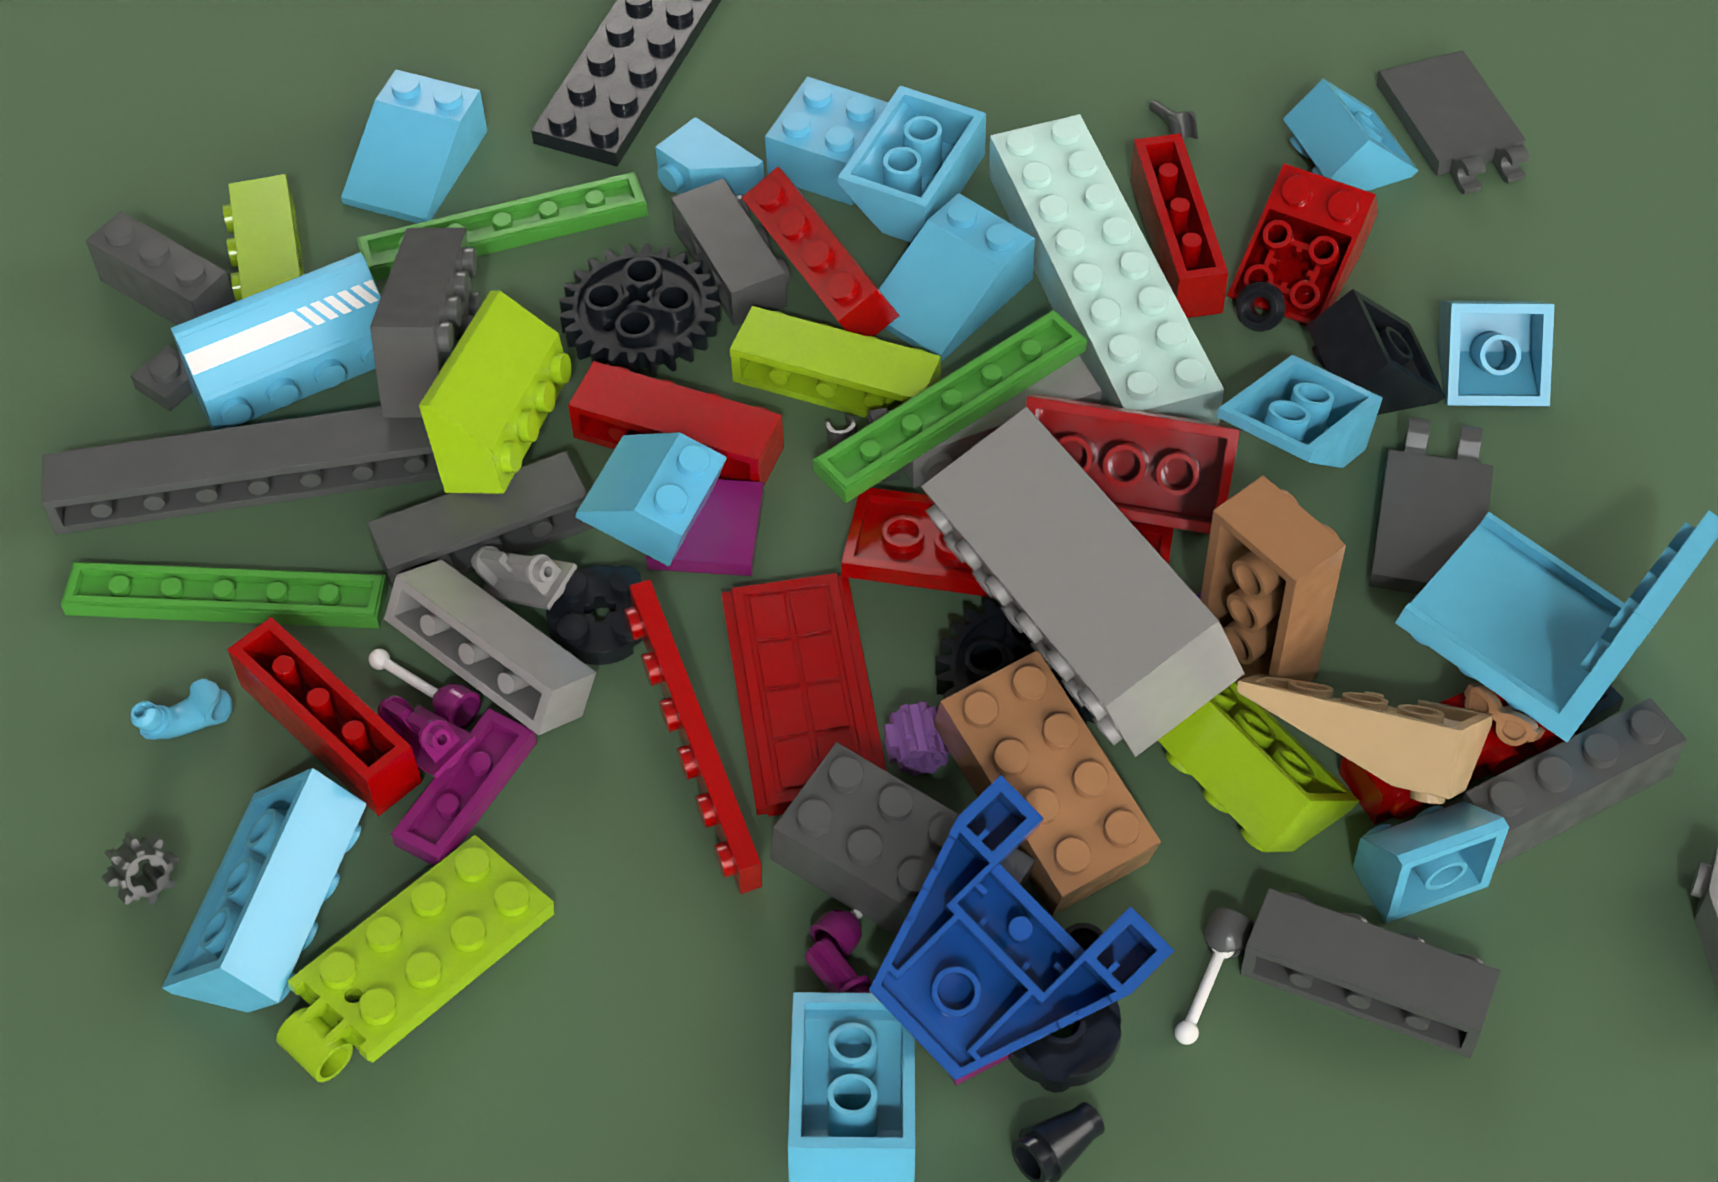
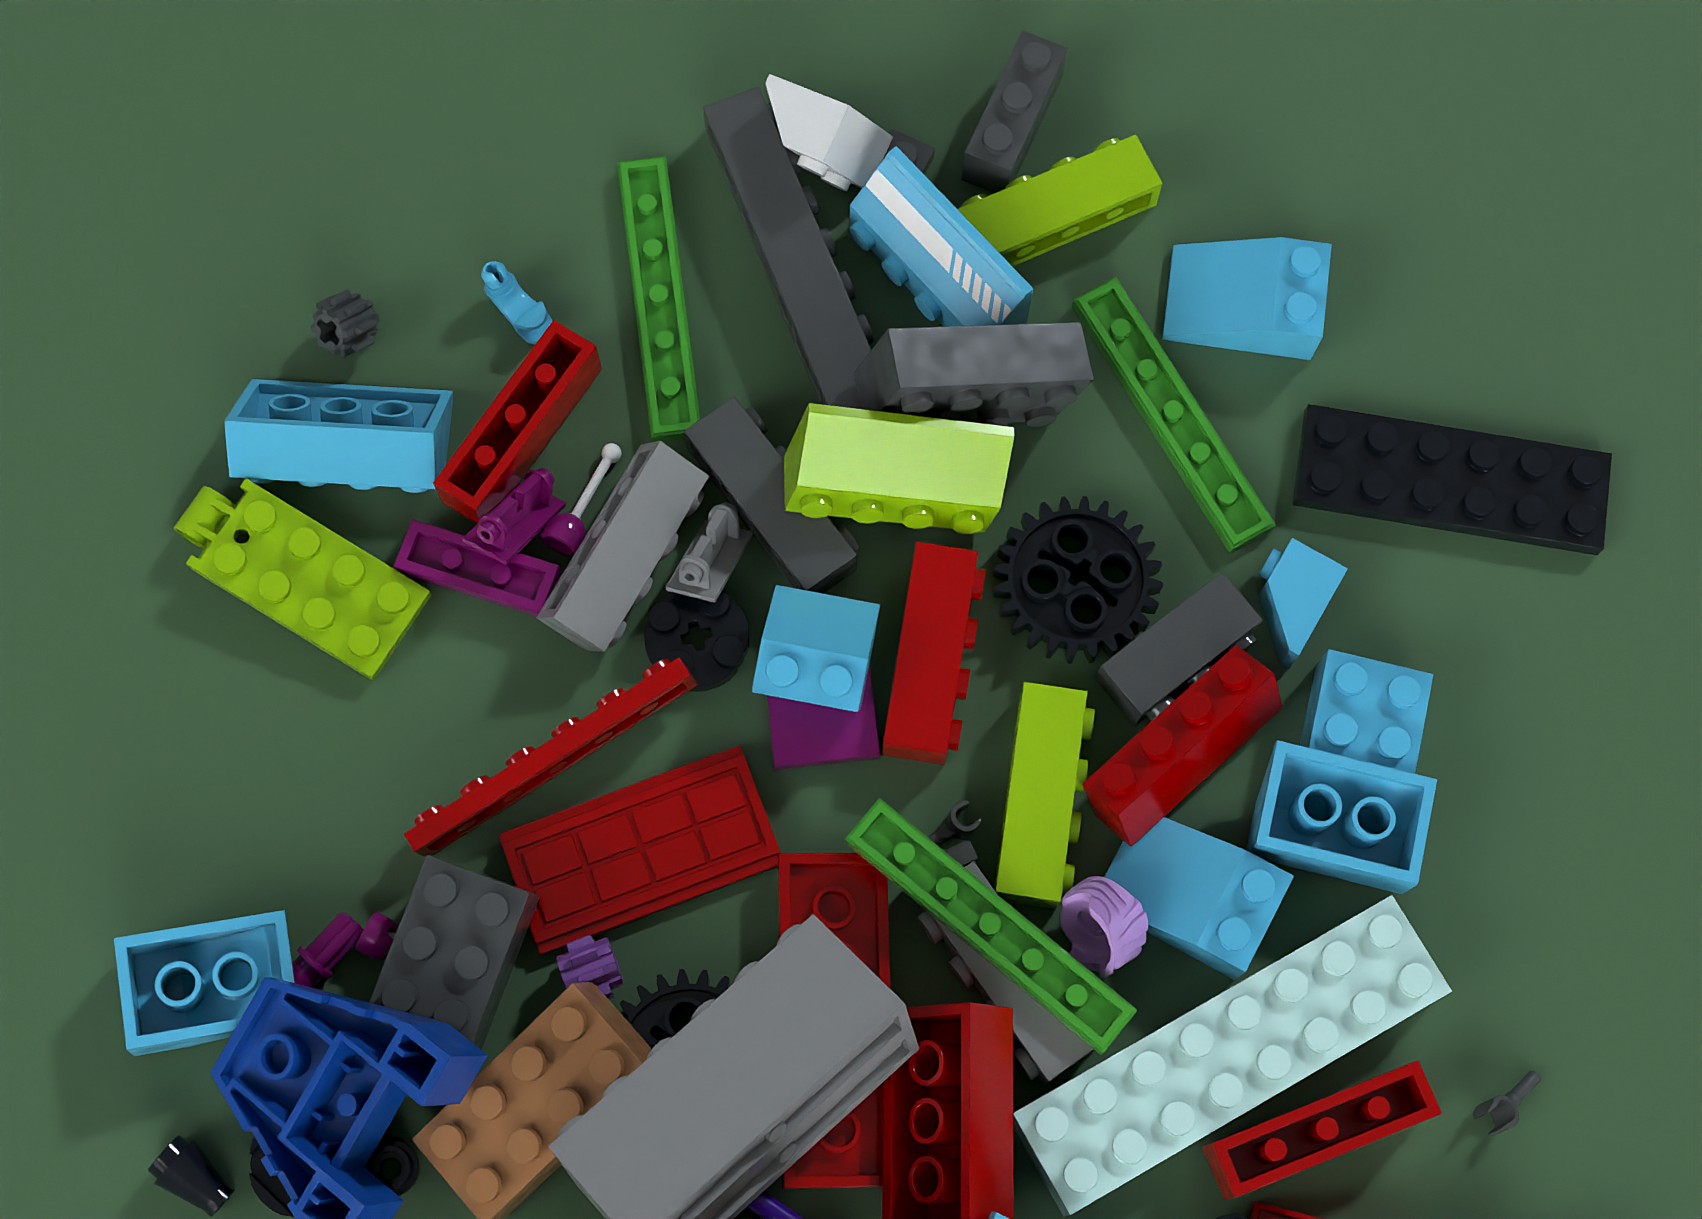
camera: 75 degrees right, 20 degrees up
none -> white slope [765,74,893,192]
none -> lavender hair [1059,876,1148,979]

